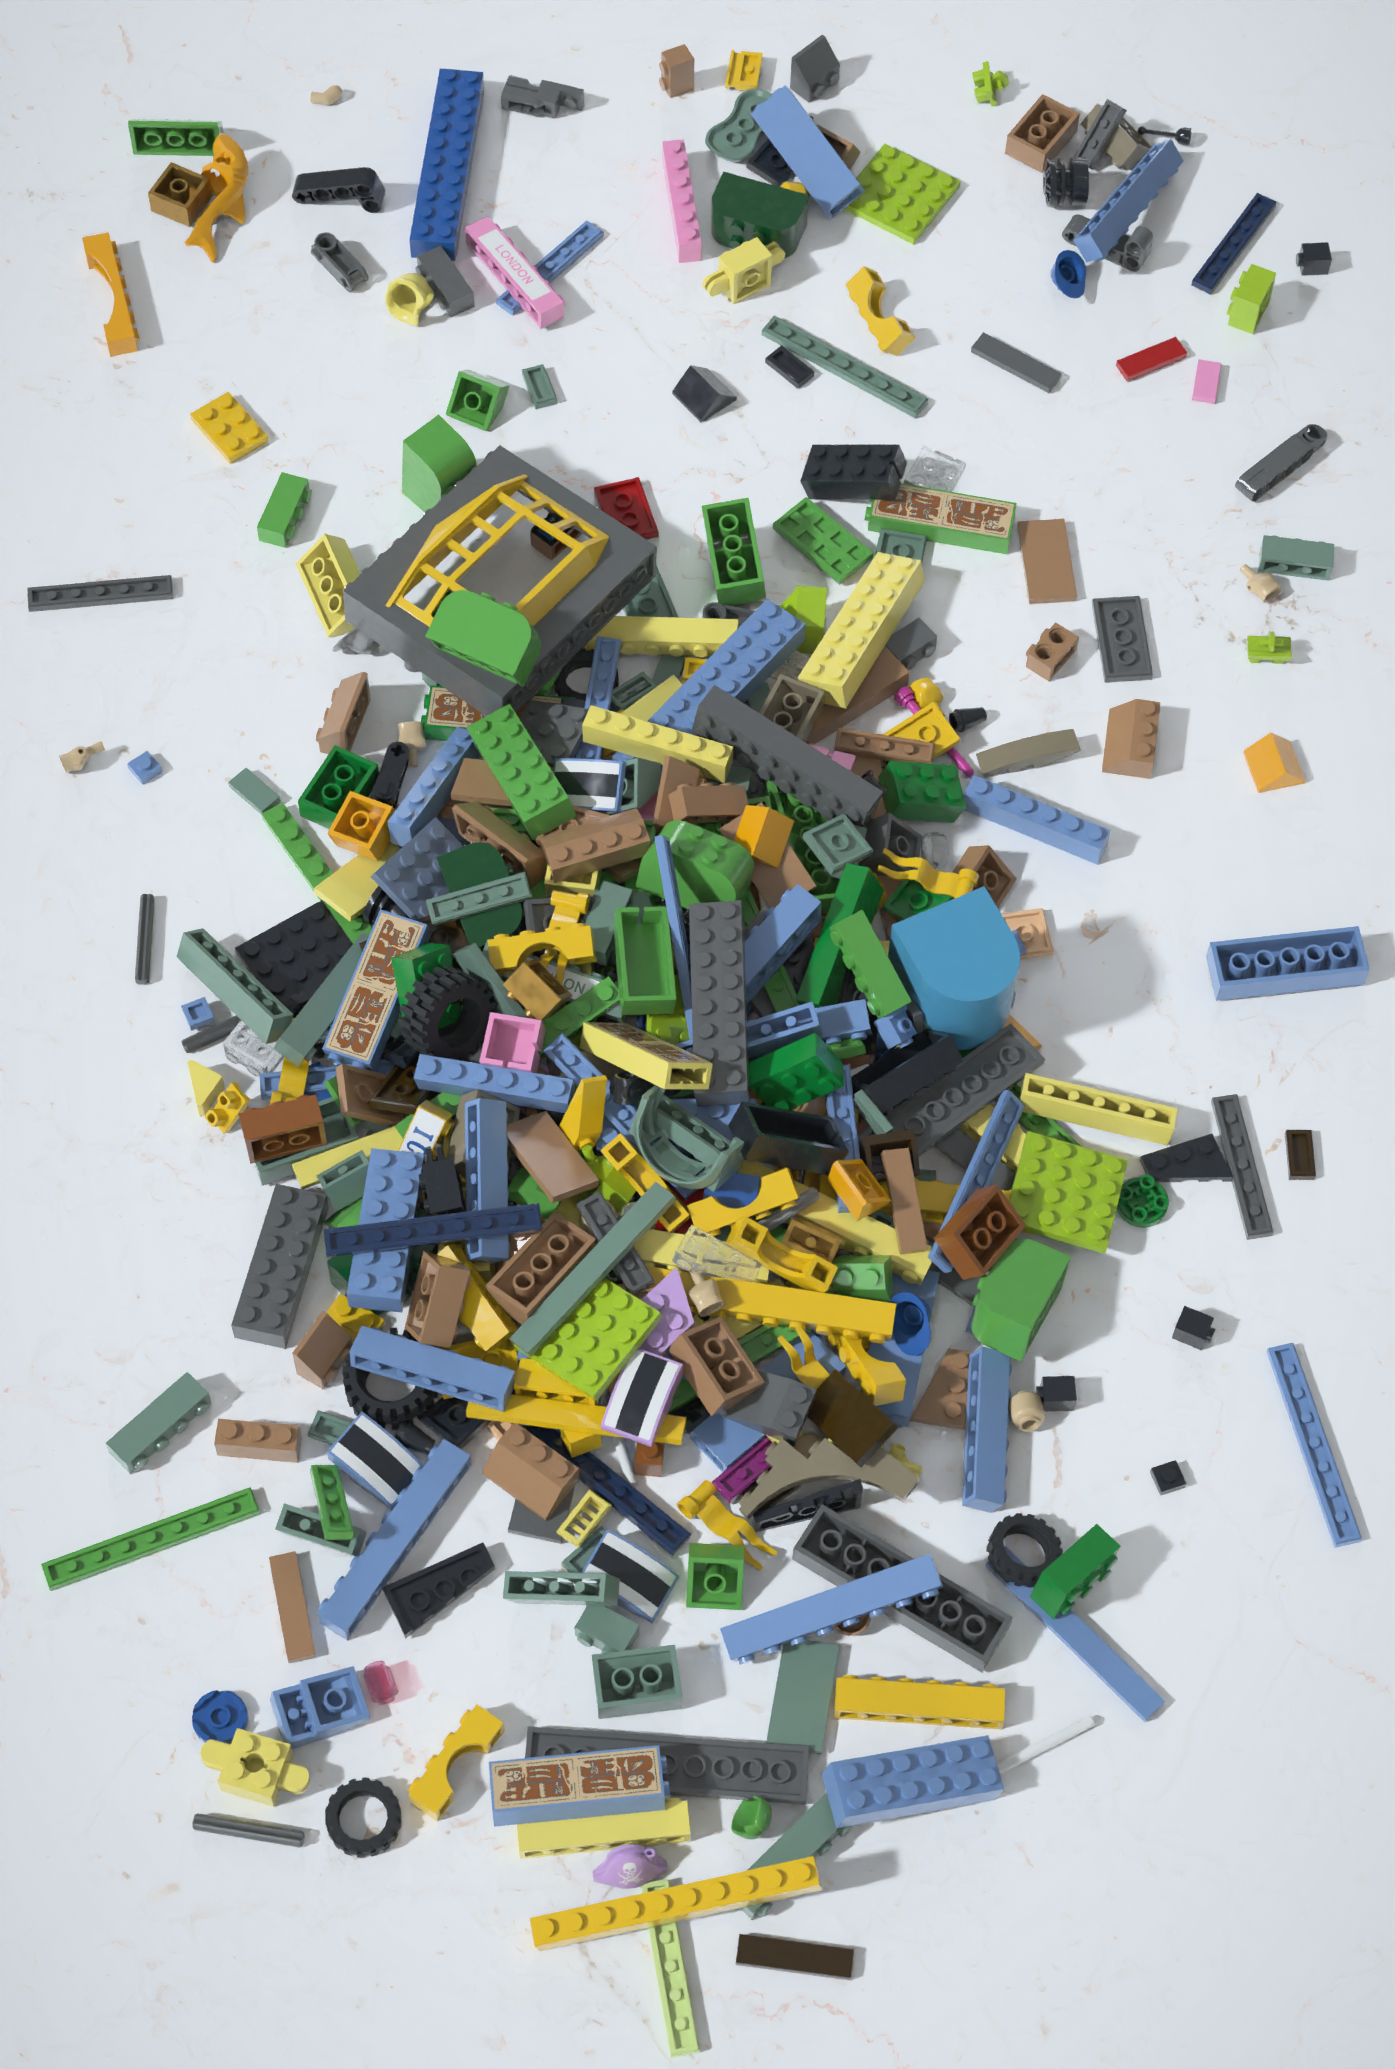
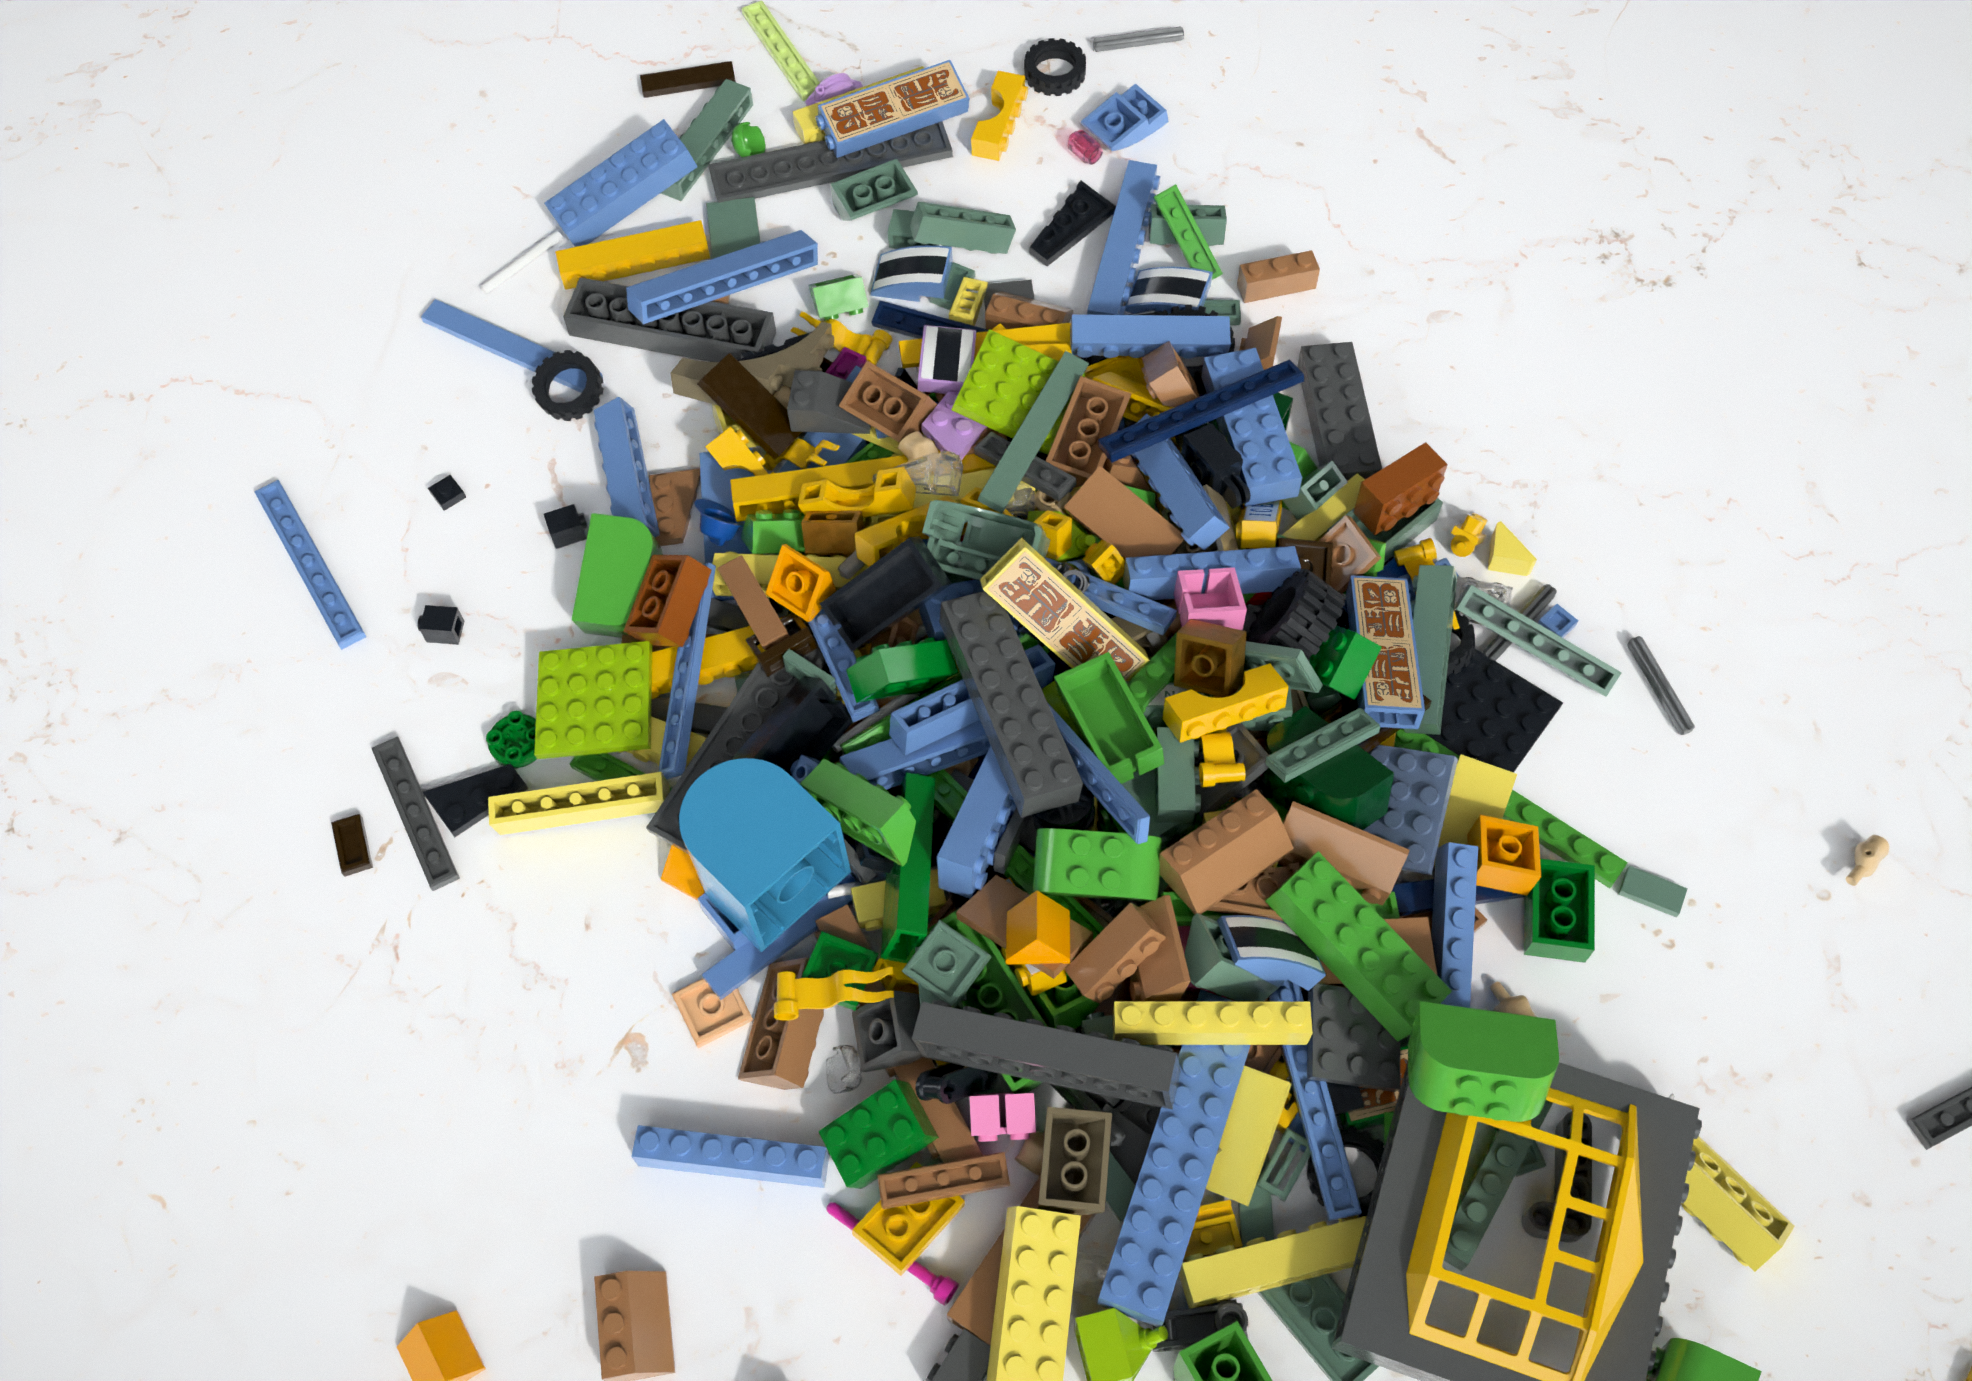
camera: 165 degrees right, 0 degrees up
bright green tile [41,1487,260,1591] -> none
sand green brick [105,1372,212,1474] -> none
medium blue plate [127,751,163,785] -> none
blue tile [192,1690,248,1744] -> none
light yellow brick [200,1728,310,1807] -> none
bright green brick [257,472,312,548] -> none
medium nougat tile [269,1551,316,1663] -> none
medium nougat slope [316,672,371,754] -> none
black piece [370,741,409,809] -> none
yellow brick [530,1856,822,1951] -> none
light yellow arm [889,1444,922,1477] -> none
yellow piece [909,677,945,717] -> none
black cone [949,707,987,733] -> none
dark tan slope [976,729,1081,778] -> none
tan head [1008,1390,1045,1432] -> none
green brick [1030,1523,1121,1620] -> none
medium blue brick [1206,926,1370,1001] -> none

